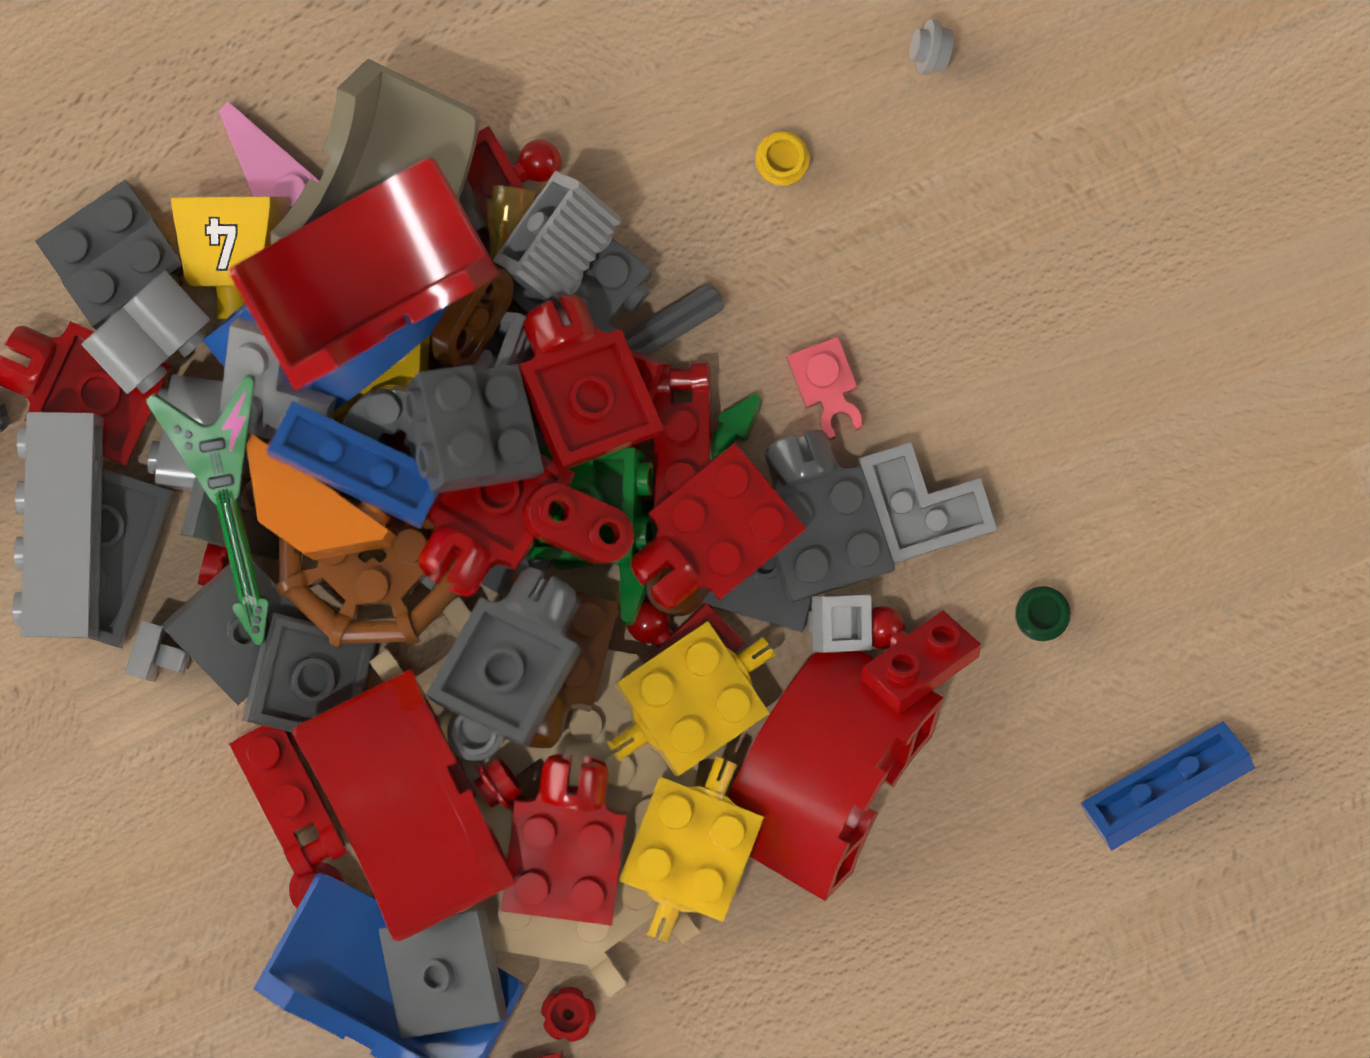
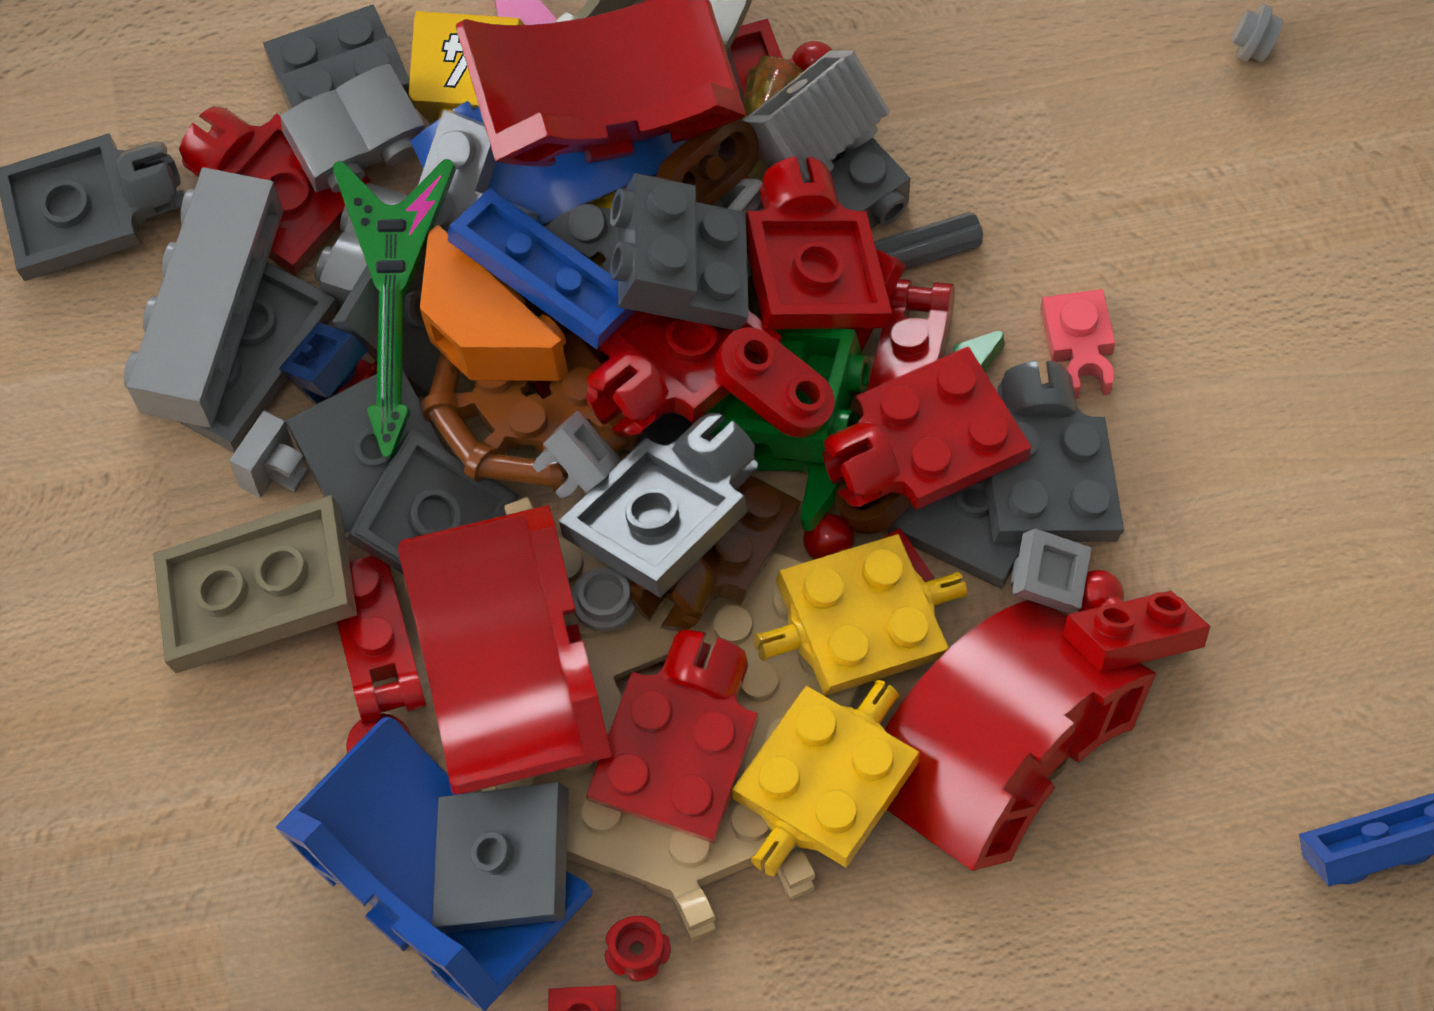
camera: 15 degrees right, 20 degrees down
red plate [474,757,524,809] -> none
yellow plate [755,131,810,187] -> none
light grey plate [858,442,998,564] -> none
dark green plate [1015,586,1071,642] -> none
none -> dark tan plate [153,495,357,673]
none -> dark blue bracket [279,322,368,405]
none -> light grey tile [533,411,620,498]

